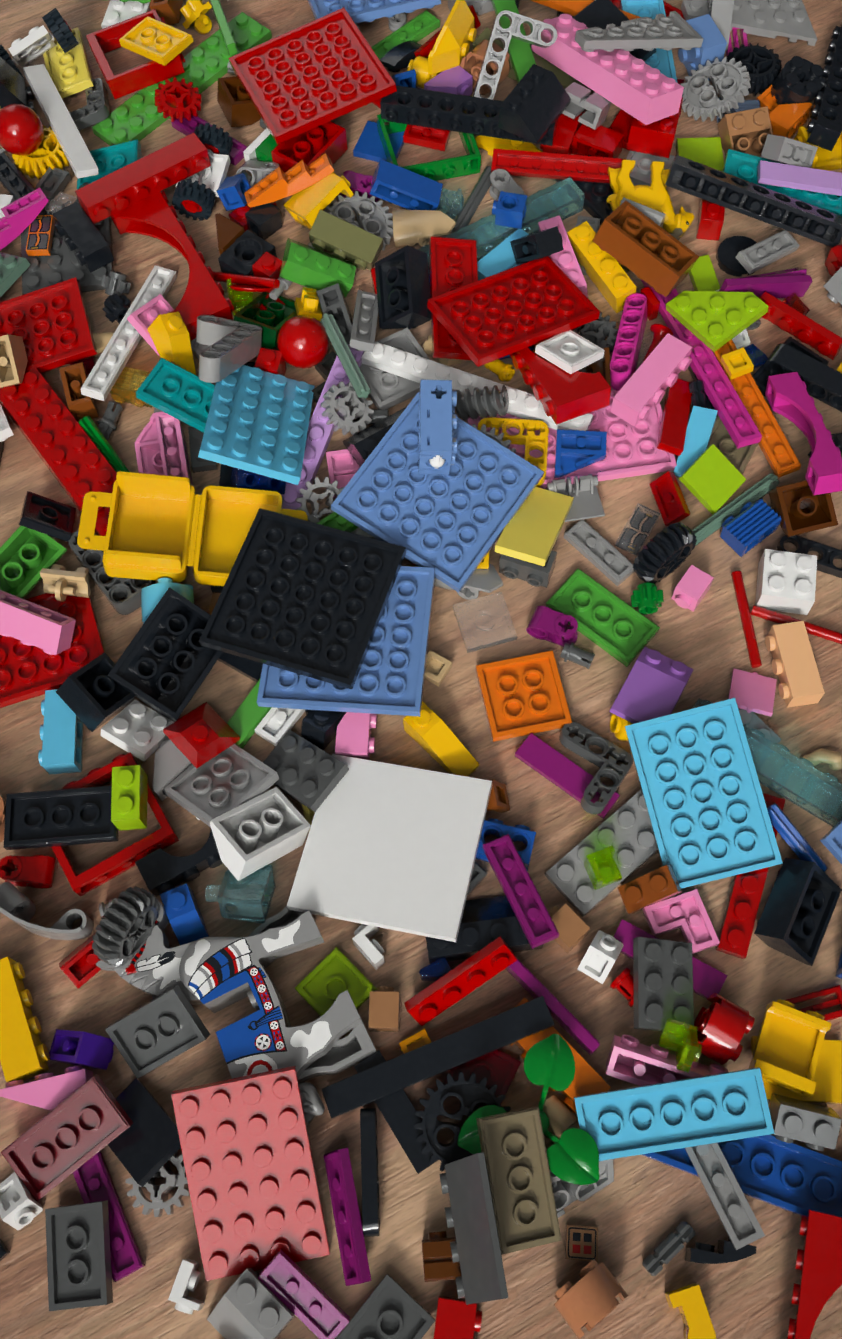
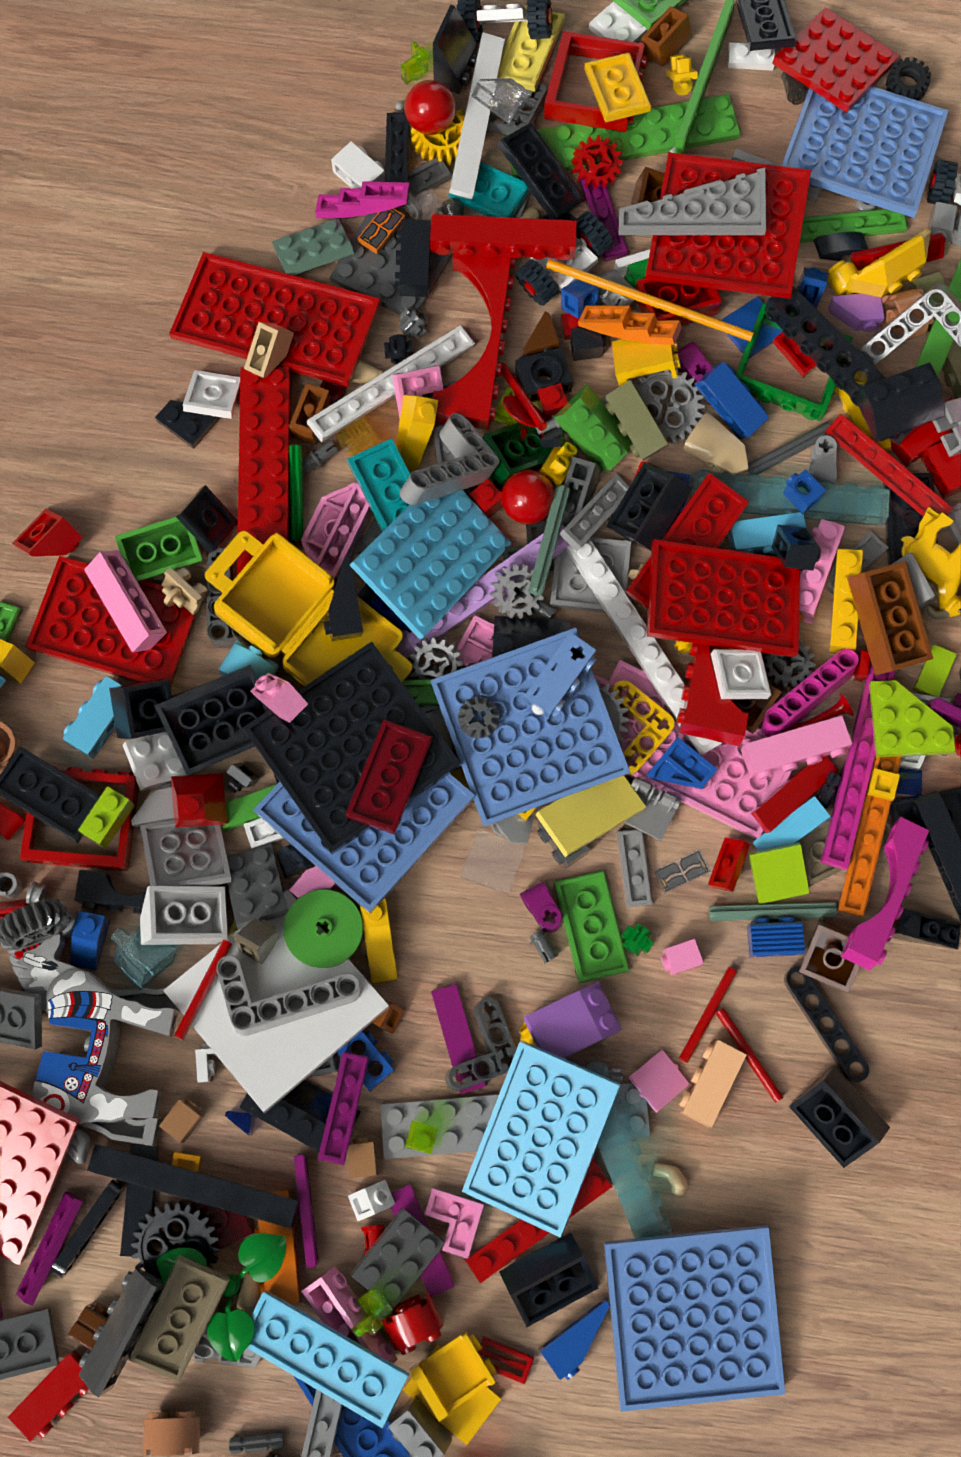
camera: 30 degrees right, 10 degrees up
lime tile [295,947,377,1016] -> none
red plate [404,936,518,1026] -> none
tan plate [424,650,452,687] -> none
clear light blue hat [436,188,464,219] -> none
dark grey piece [455,385,509,420] -> none
orange plate [476,650,572,742] -> none
medium nougat tile [565,1225,598,1262] -> none
dark orange plate [618,865,682,914] -> none
black gear [633,522,697,584] -> none
white brick [755,549,817,615] -> none
blue axle [767,804,827,872] -> none
none -> red bar [174,940,232,1040]
none -> light grey beam [216,956,361,1036]
none -> black tile [227,762,260,793]
none -> dark tan slope [234,918,279,965]
none -> bright pink slope [251,673,308,722]
none -> bright green piece [283,890,363,969]
none -> black slope [323,557,363,642]
none -> dark red tile [345,719,433,835]
none -> dark grey gear [458,697,499,738]
none -> clear slope [472,78,530,124]
none -> black tile [497,123,587,220]
none -> black tile [540,428,565,448]
none -> light orange piece [546,259,754,341]
none -> light grey wing [619,167,766,235]

